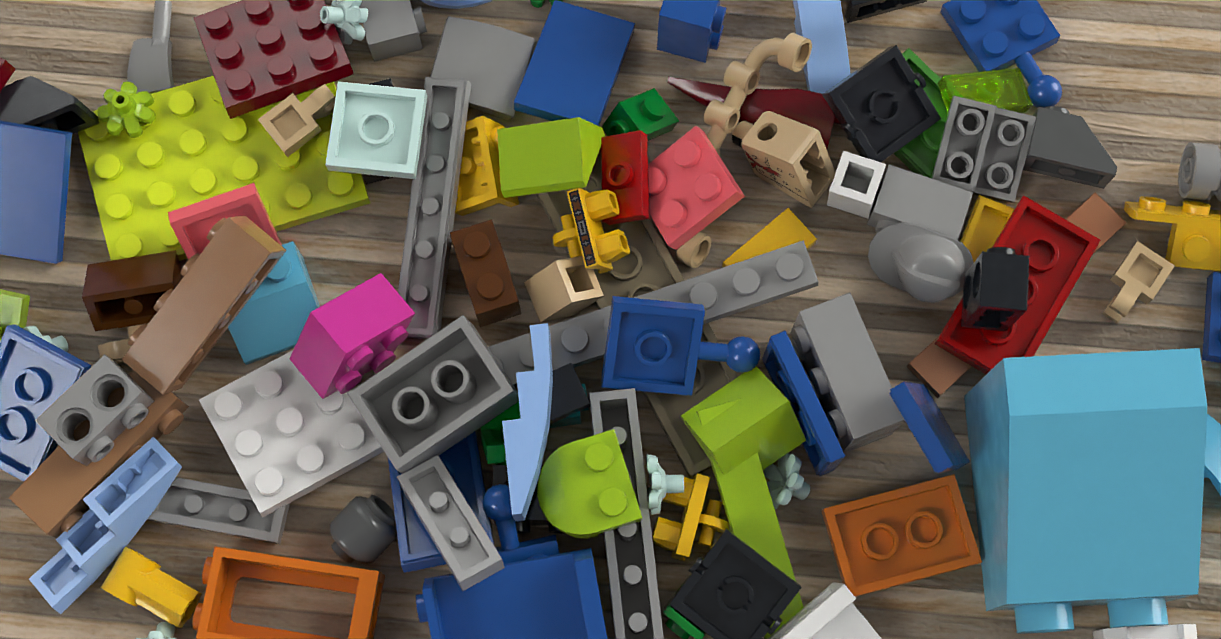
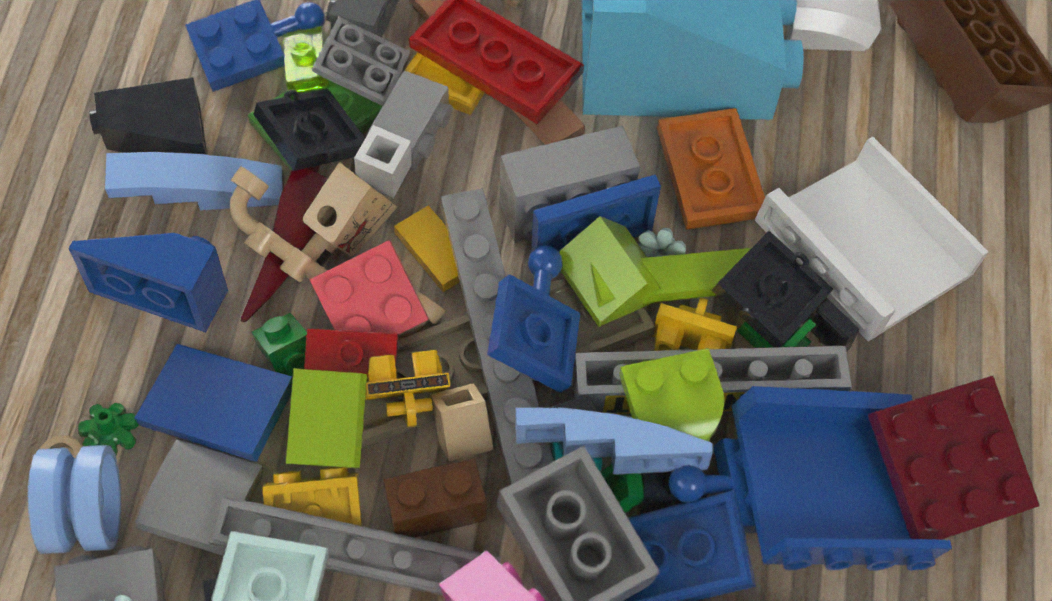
camera: 90 degrees left, 15 degrees down
light grey plate [397,455,505,591] -> none
light aqua plant [646,454,684,515] -> none
light grey piece [868,222,973,303] -> none
blue tile [889,381,970,474] -> none
black brick [961,247,1030,331] -> none

